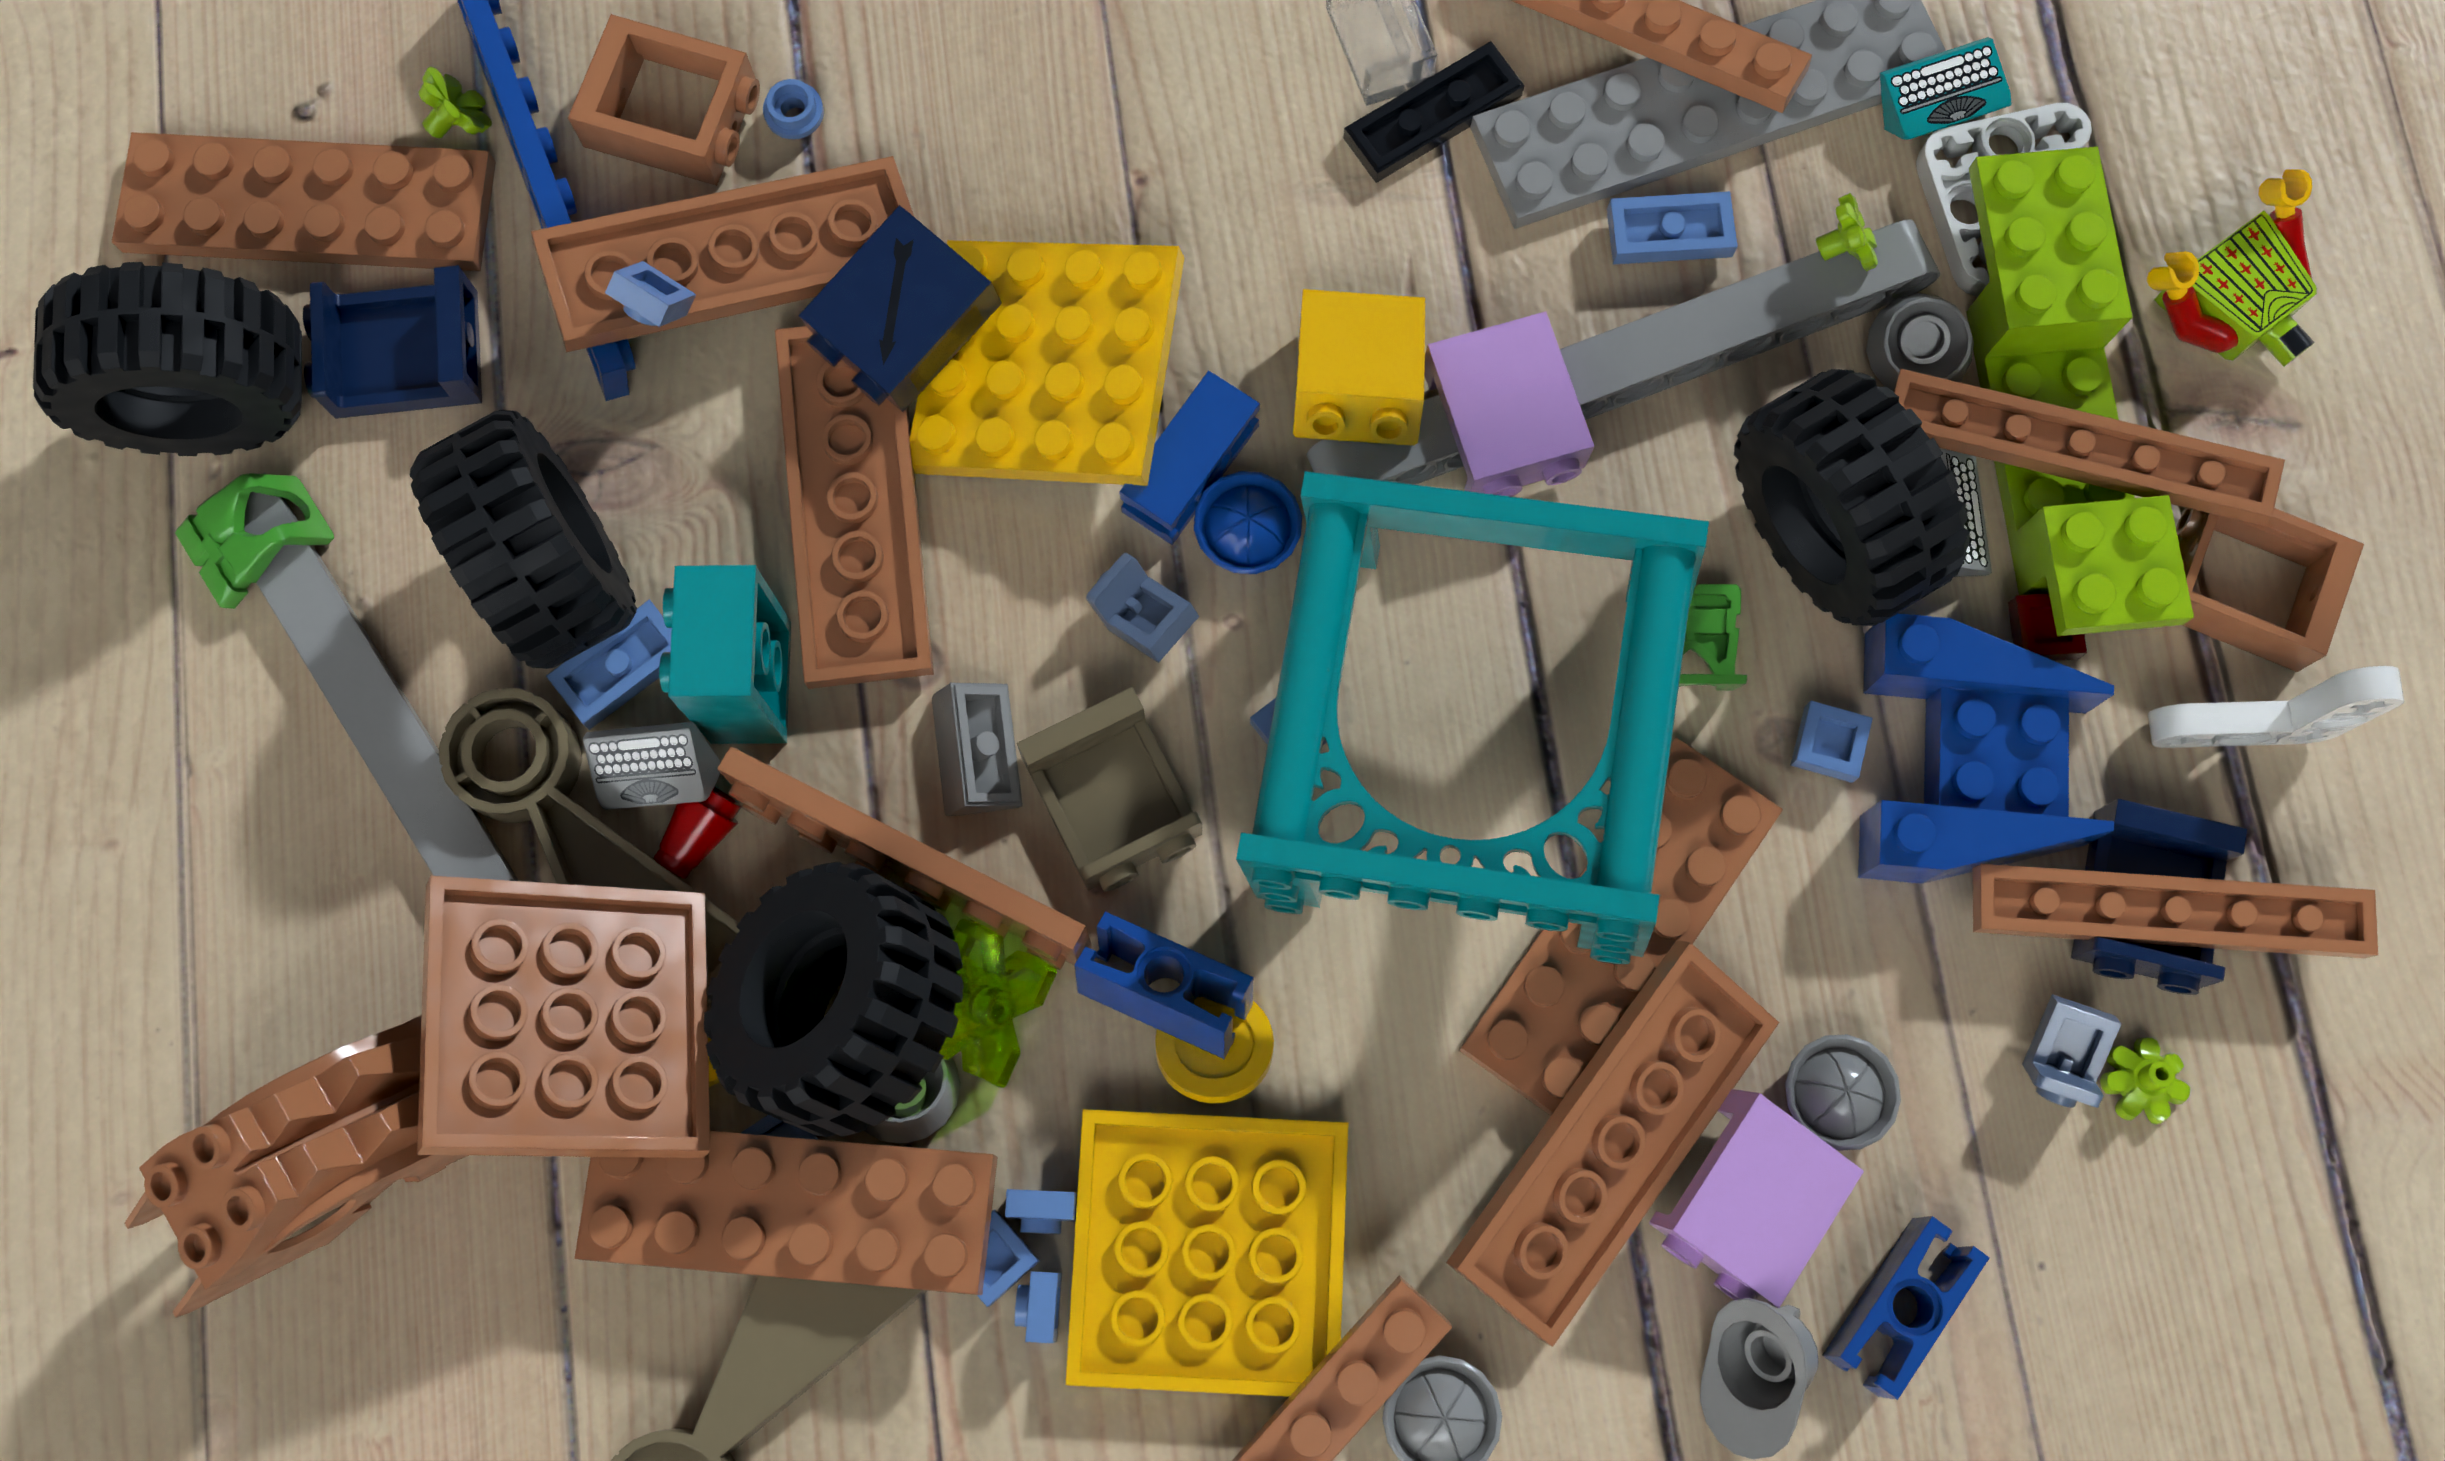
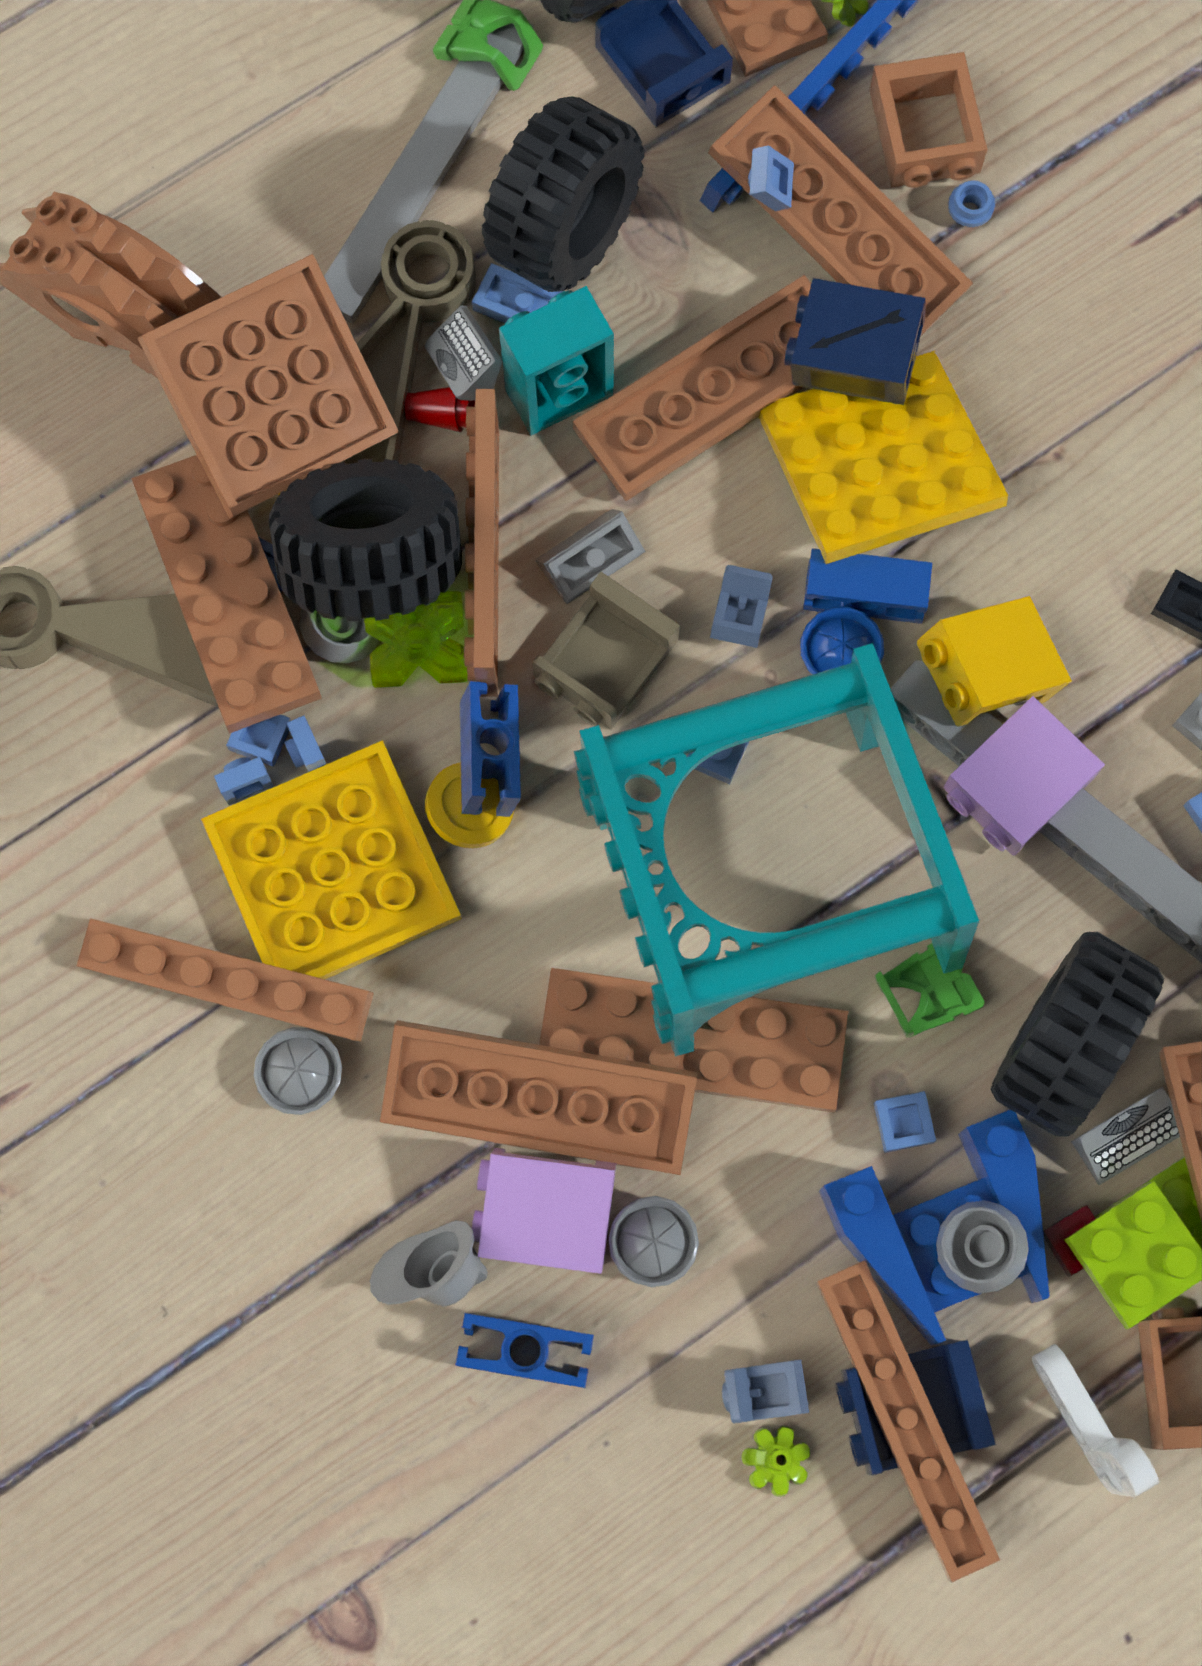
camera: 65 degrees right, 0 degrees up
none -> light grey hat [936,1200,1029,1293]

